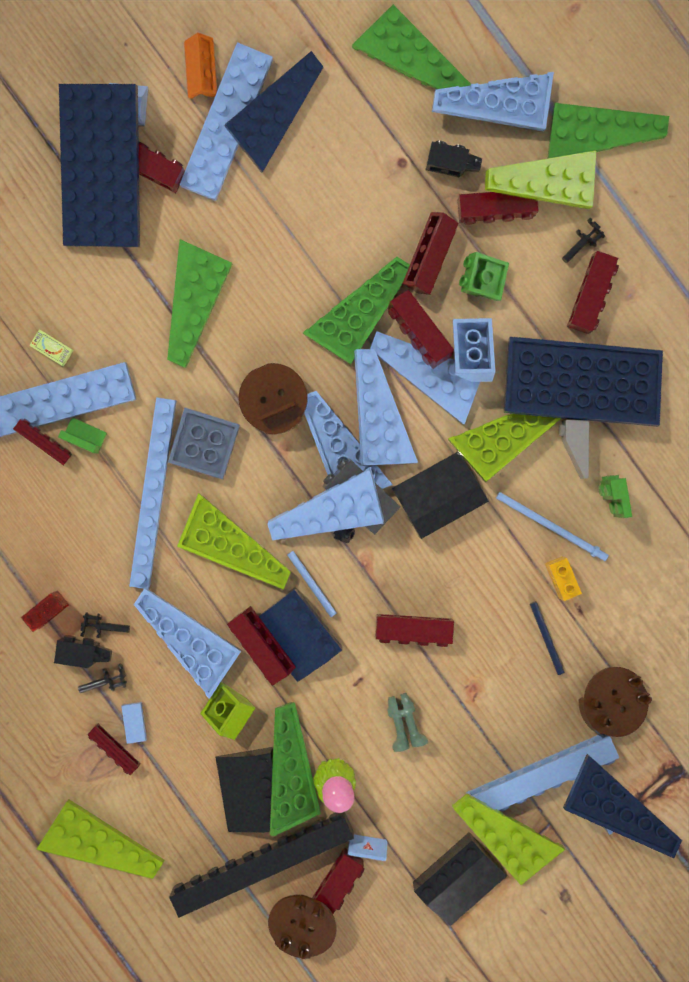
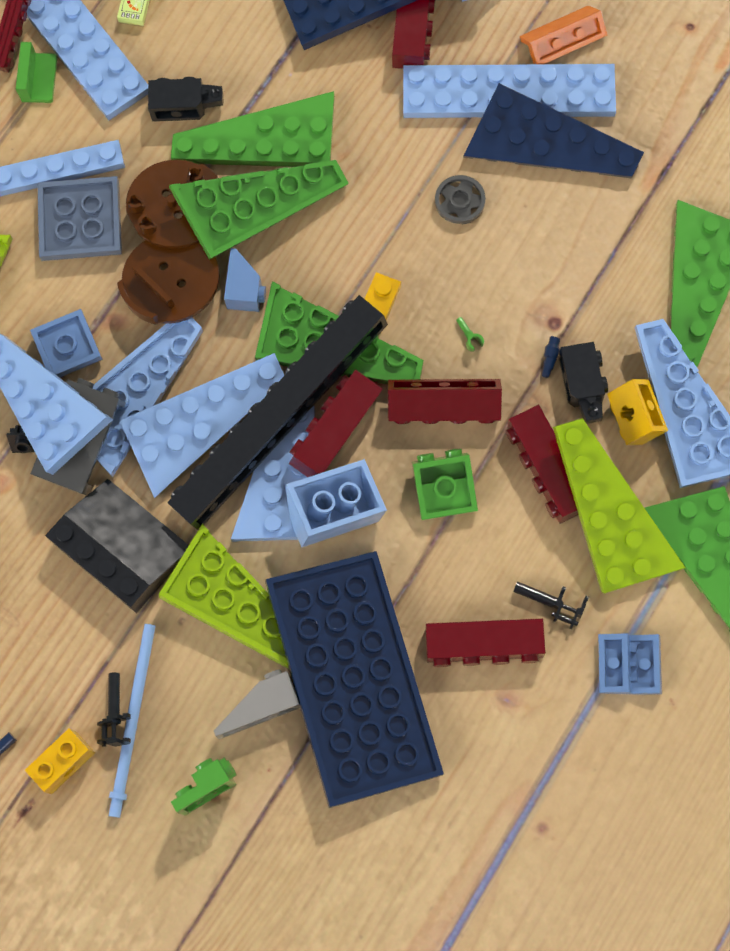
camera: 75 degrees right, 15 degrees down
none -> medium blue plate [30,309,103,378]
none -> black piece [97,672,131,747]
none -> reddish brown piece [126,160,218,249]
none -> black hinge [148,77,224,122]
none -> black brick [167,295,388,530]
none -> bright green wing [169,160,349,260]
none -> medium blue slope [224,248,266,312]
none -> yellow plate [365,272,401,320]
none -> dark grey wheel [435,175,486,225]
none -> bright green hand [456,317,484,352]
none -> dark blue piece [542,336,561,378]
none -> medium blue slope [598,633,662,695]
none -> yellow brick [607,379,668,445]

